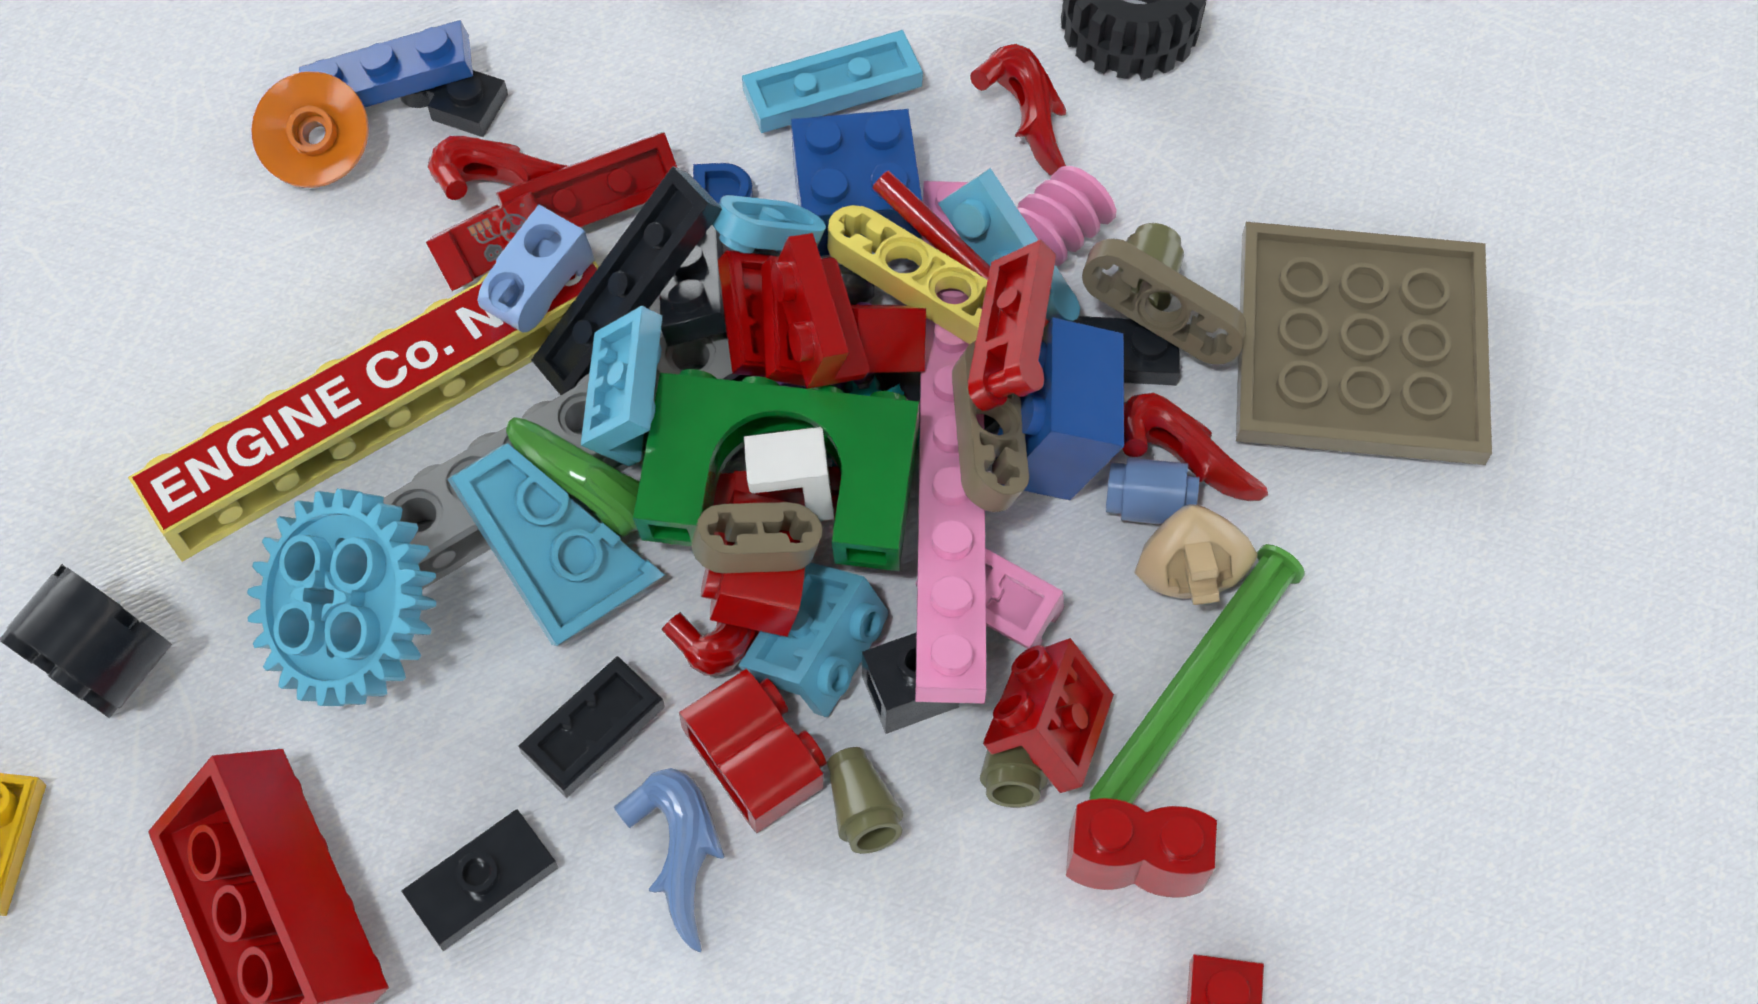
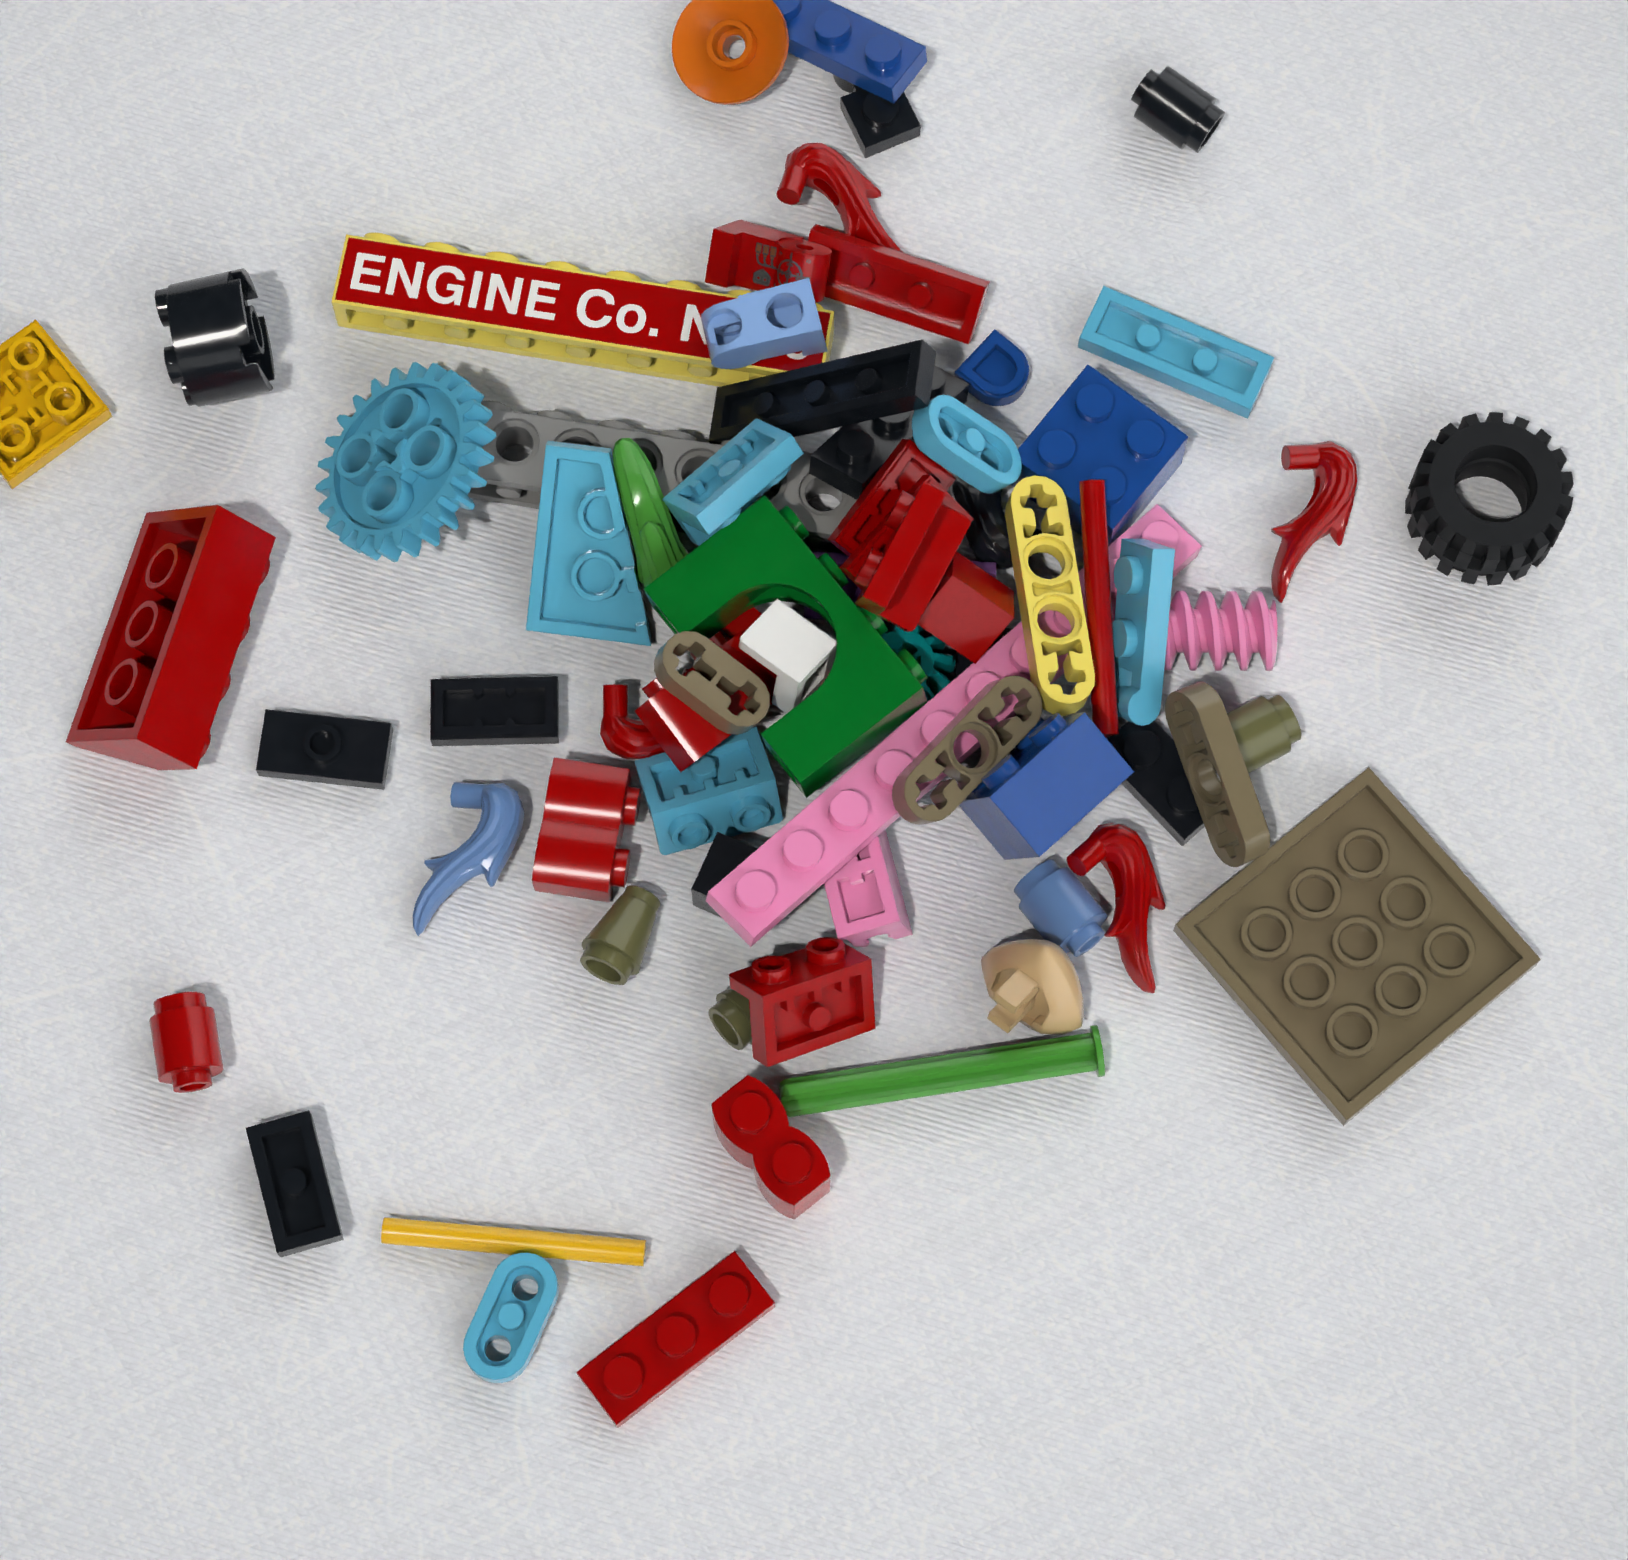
camera: 45 degrees right, 10 degrees up
red plate [968,239,1056,411] -> none

